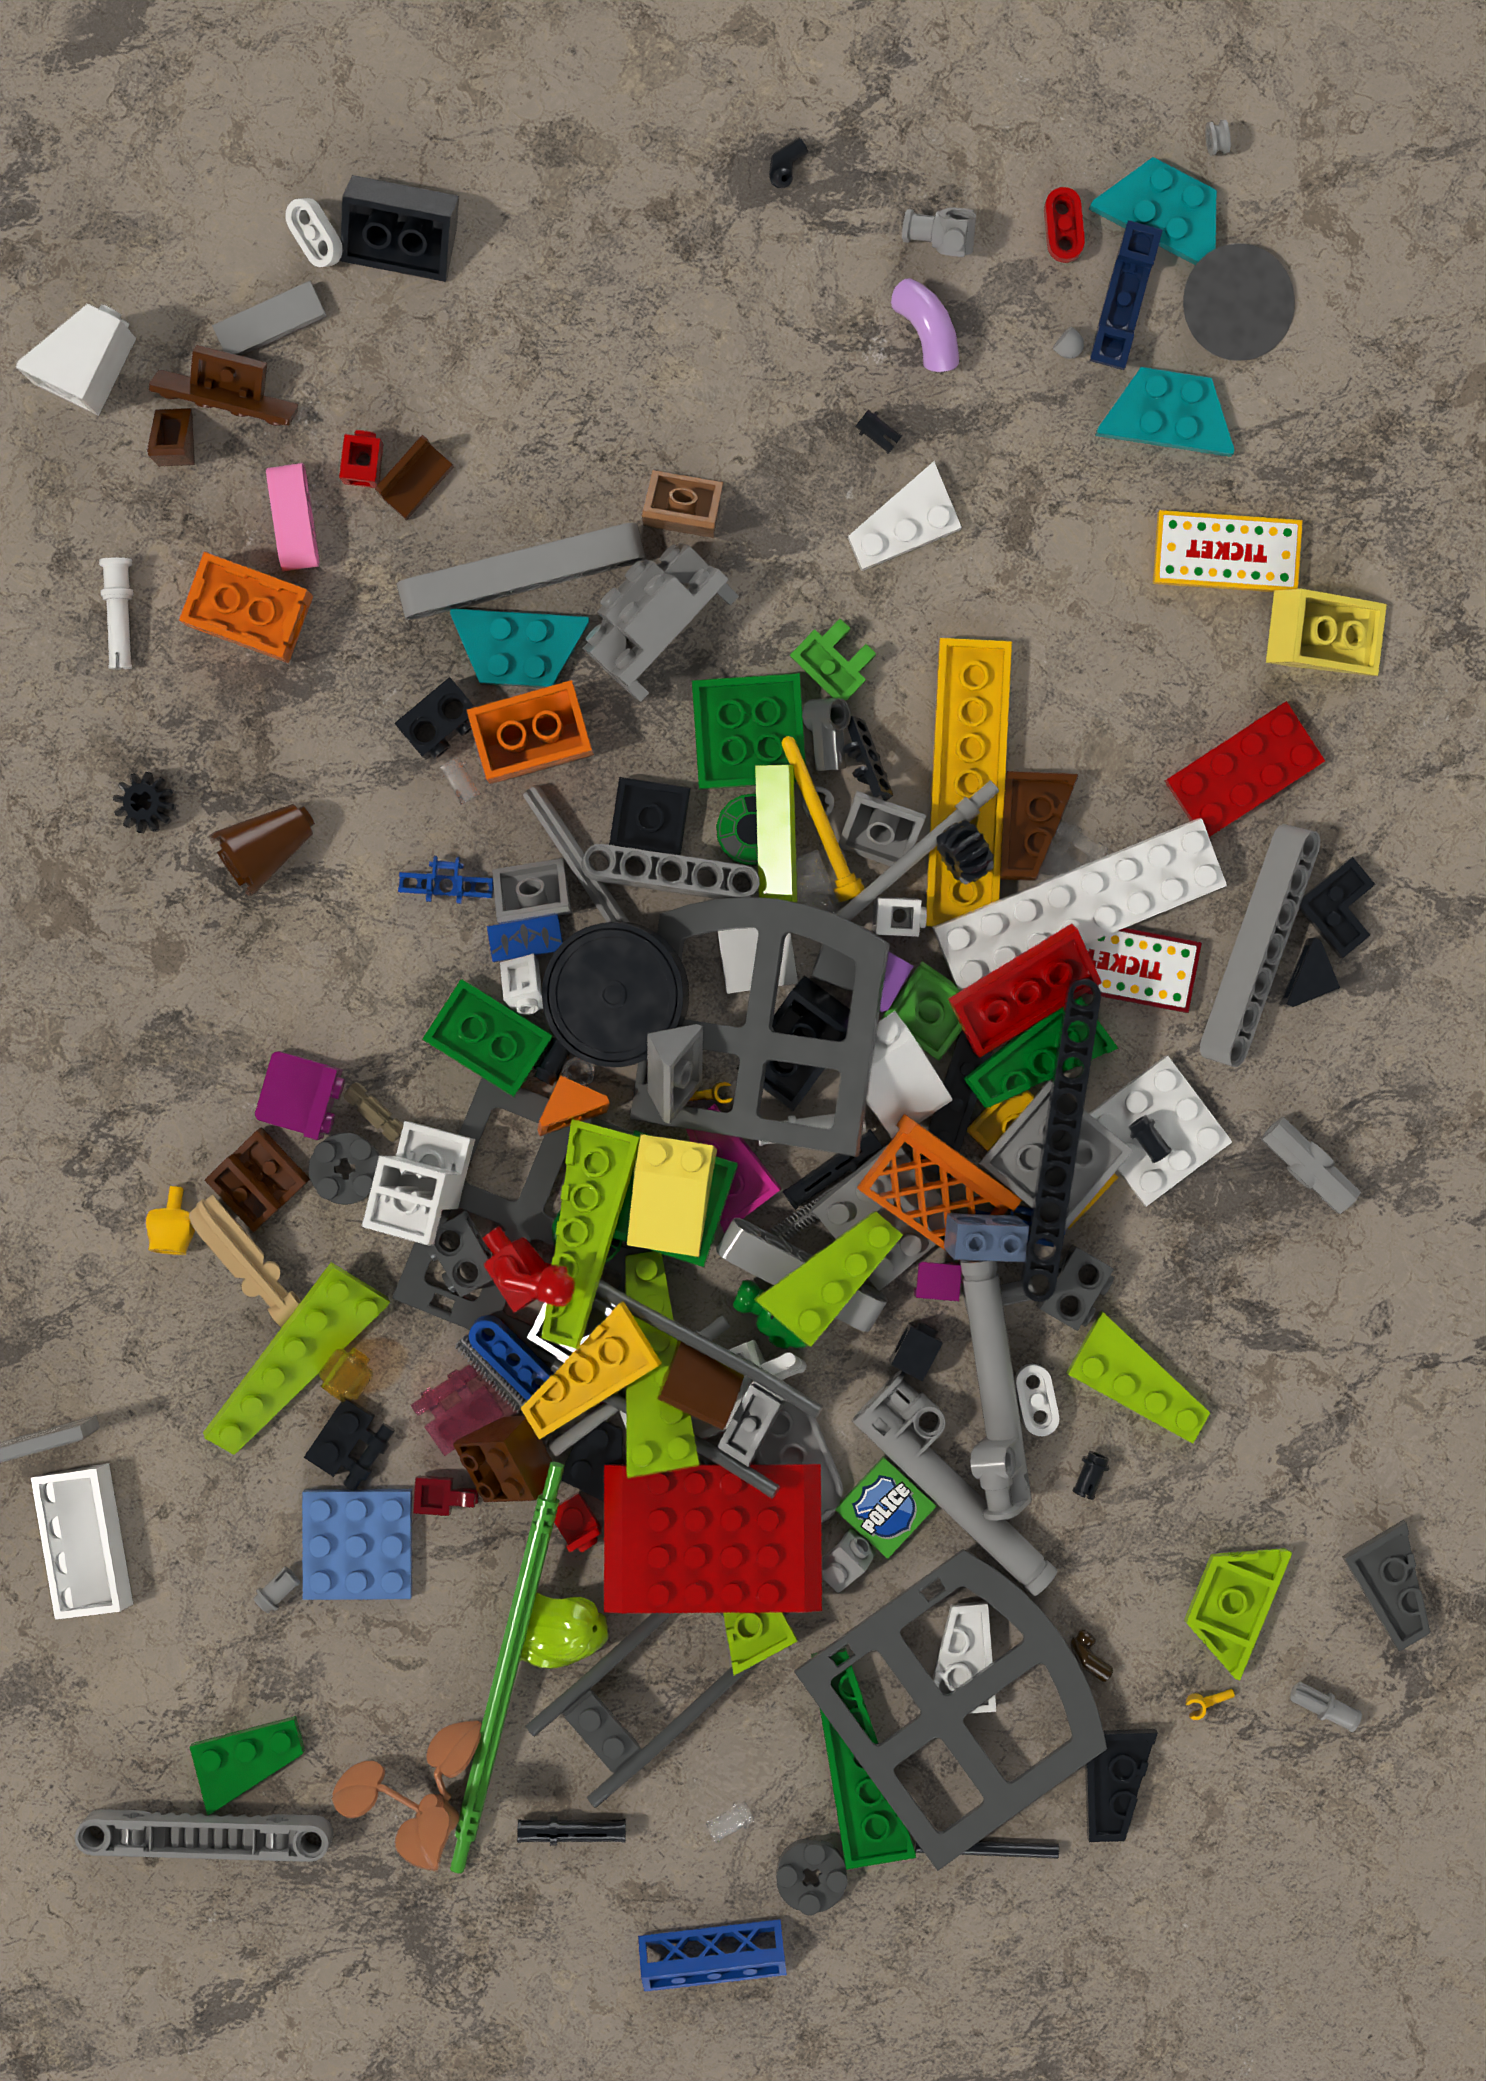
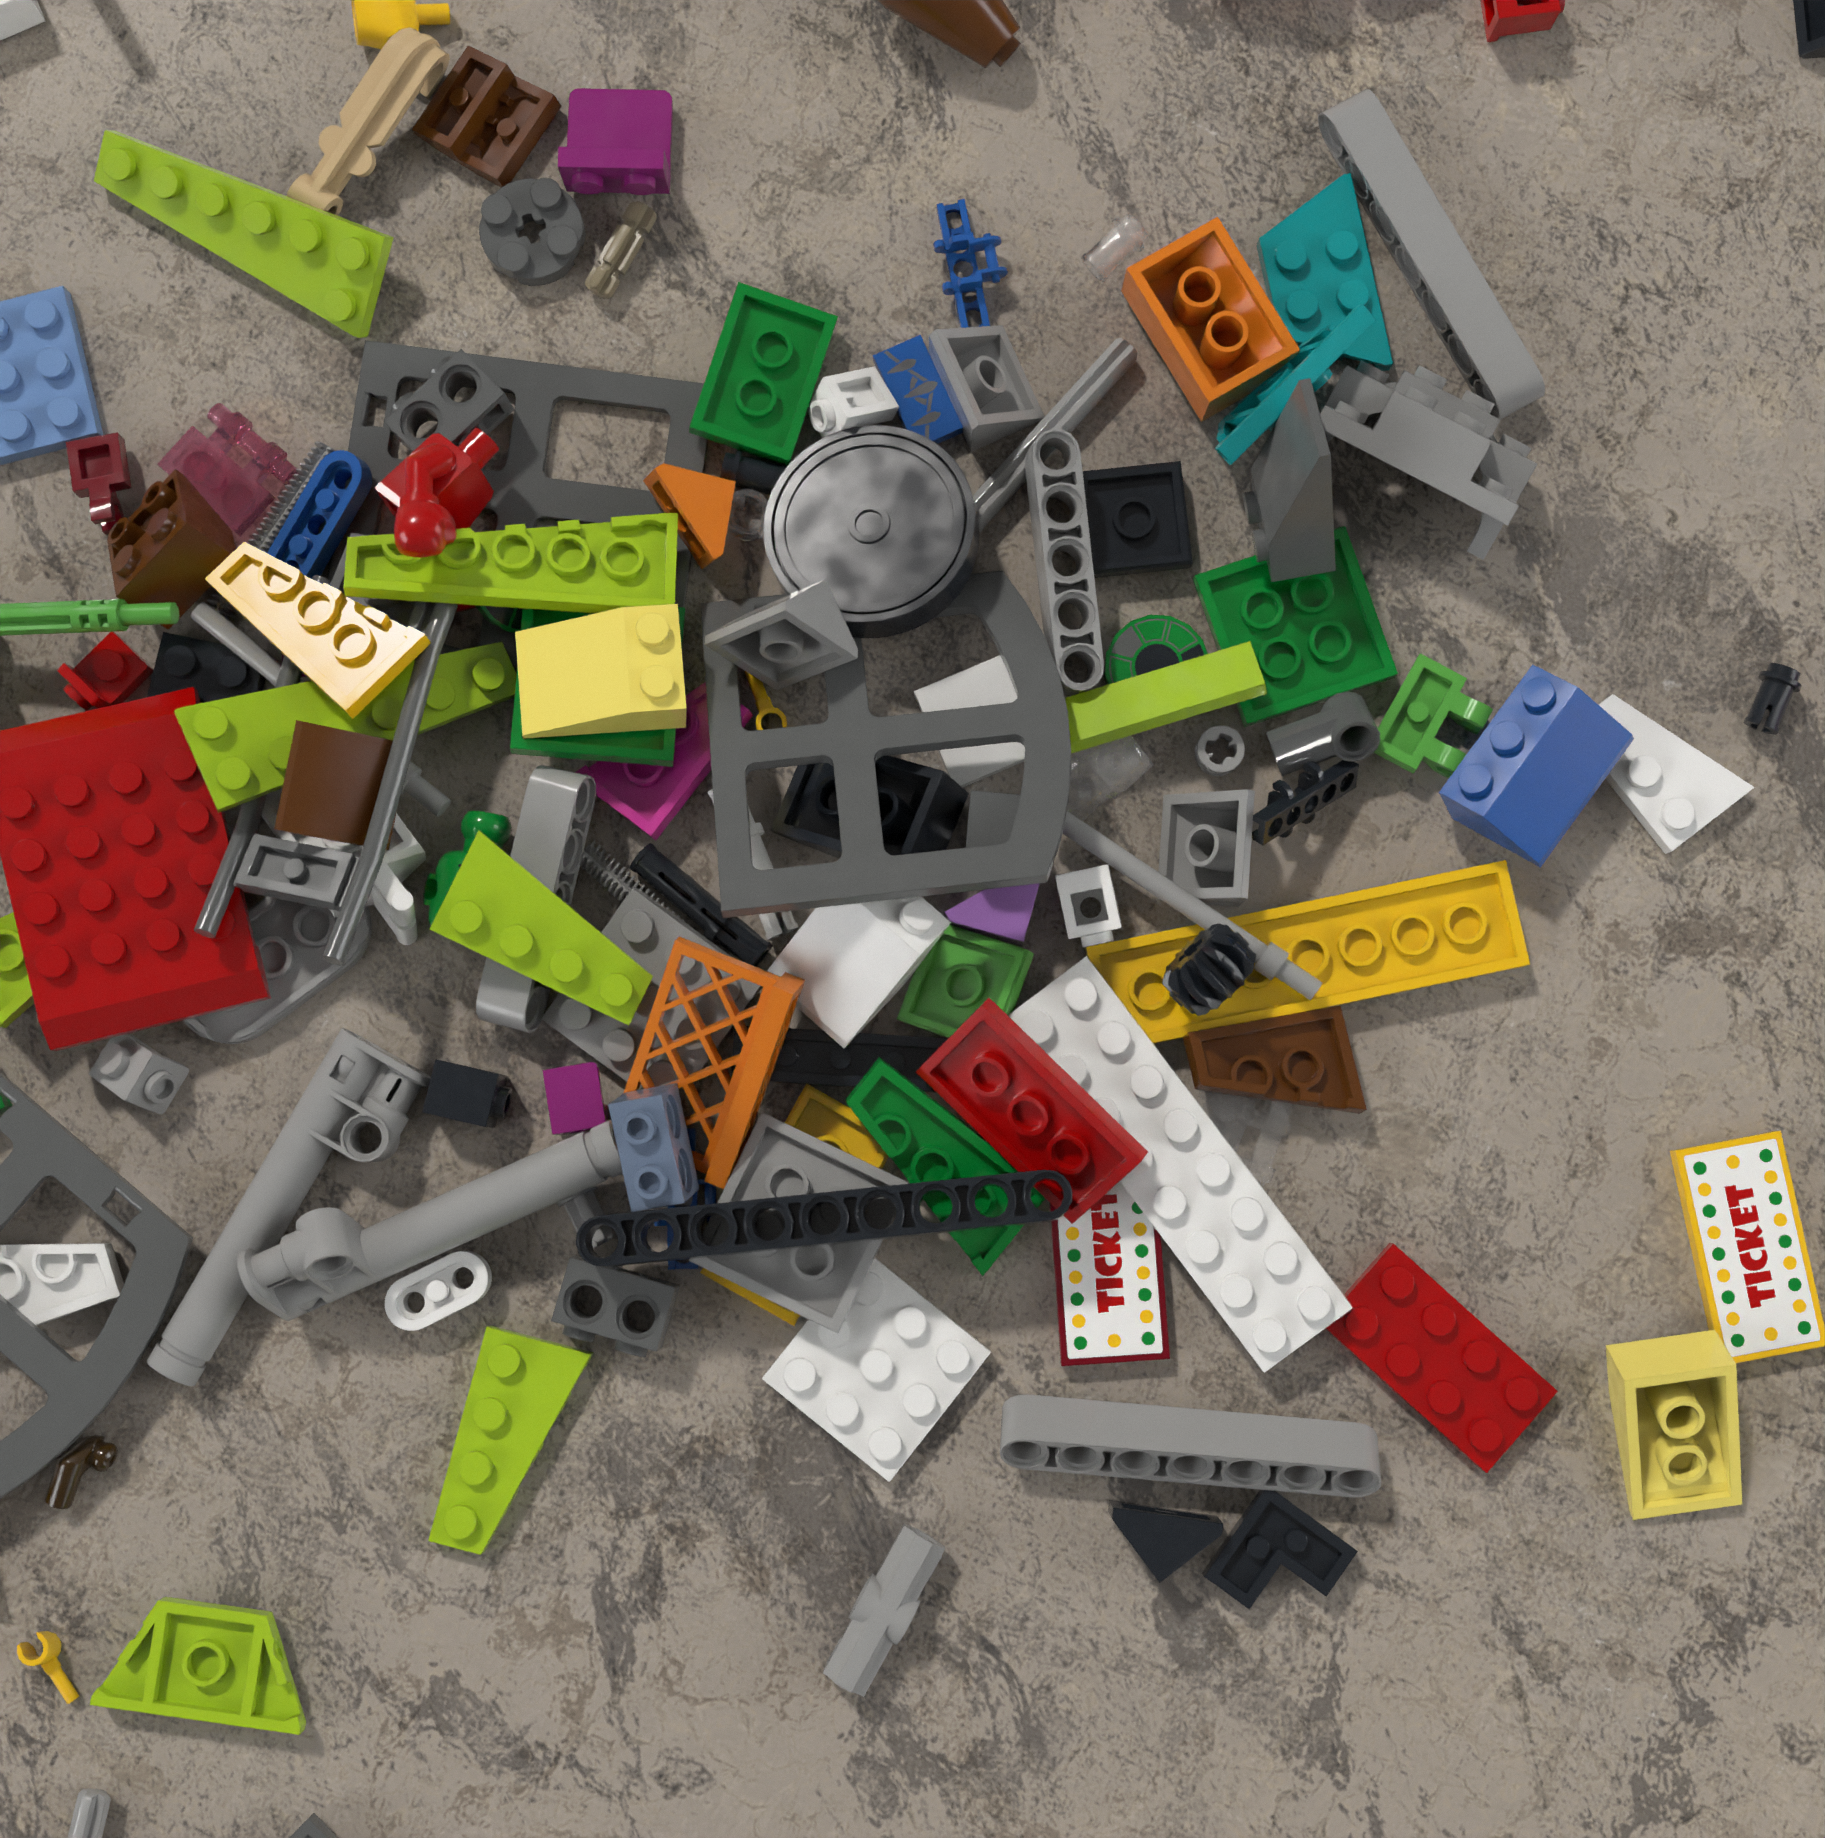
camera: 75 degrees right, 5 degrees down
black plate [304,1396,395,1491] -> none
clear yellow head [319,1347,374,1403] -> none
white bracket [362,1121,475,1245] -> none
reddish brown panel [375,435,454,521] -> none
black brick [394,677,475,760] -> none
medium nougat slope [642,470,723,538] -> none
yellow piece [781,736,865,902] -> none
tile [836,1456,936,1559] -> none
black pin [1072,1451,1110,1500] -> none
black pin [1128,1115,1172,1163] -> none
none -> teal wing [1215,304,1376,465]
none -> dark grey slope [1243,378,1336,582]
none -> blue slope [1439,664,1634,868]

